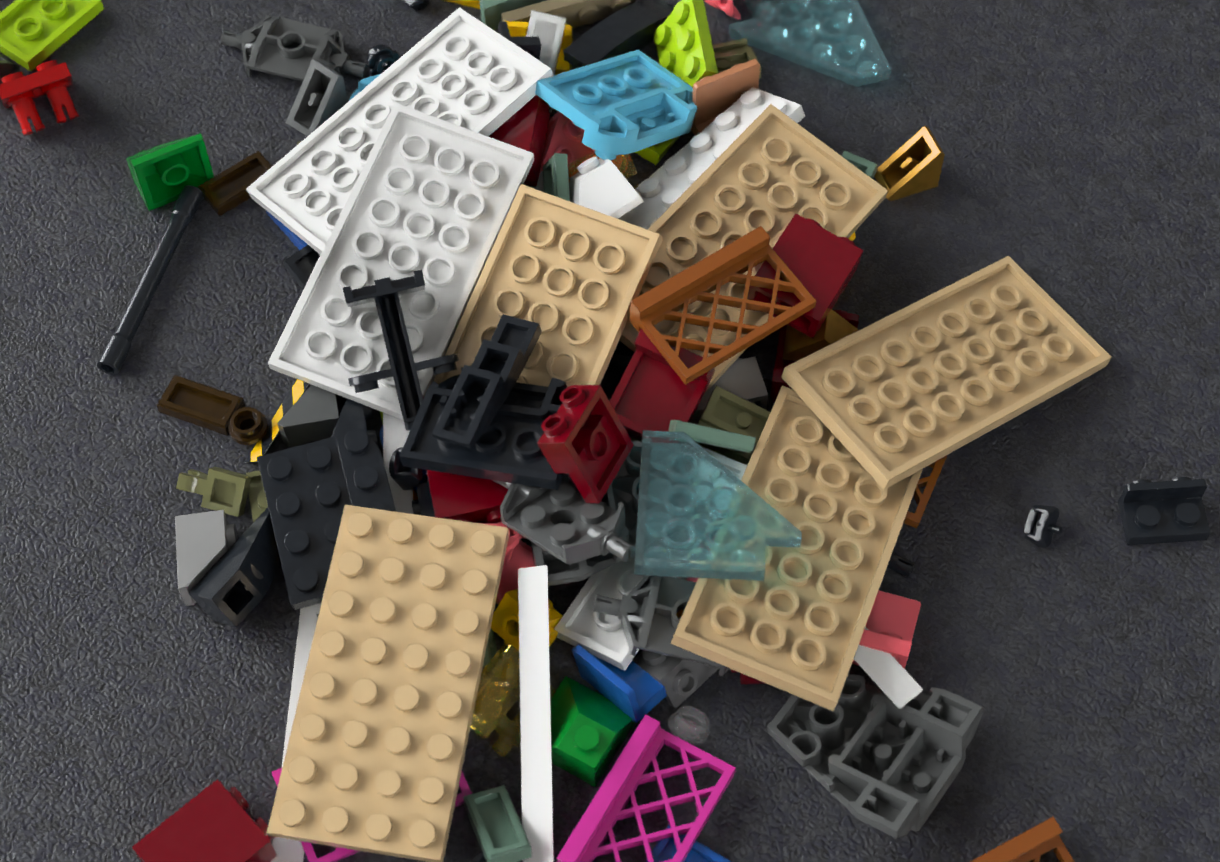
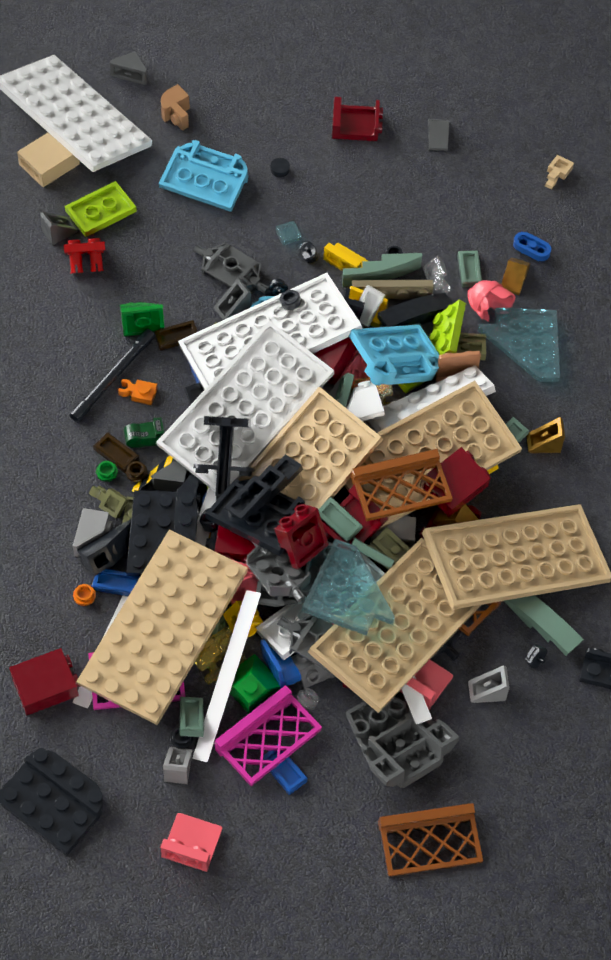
camera: 15 degrees right, 0 degrees up
none -> orange plate [73,584,96,606]
none -> blue tile [92,569,141,596]
none -> green plate [96,461,118,482]
none -> orange plate [118,379,158,405]
none -> dark green leg [124,417,164,448]
none -> black tile [279,290,301,310]
none -> sand green tile [318,497,363,543]
none -> light grey slope [468,665,509,703]
none -> sand green slope [504,595,584,656]

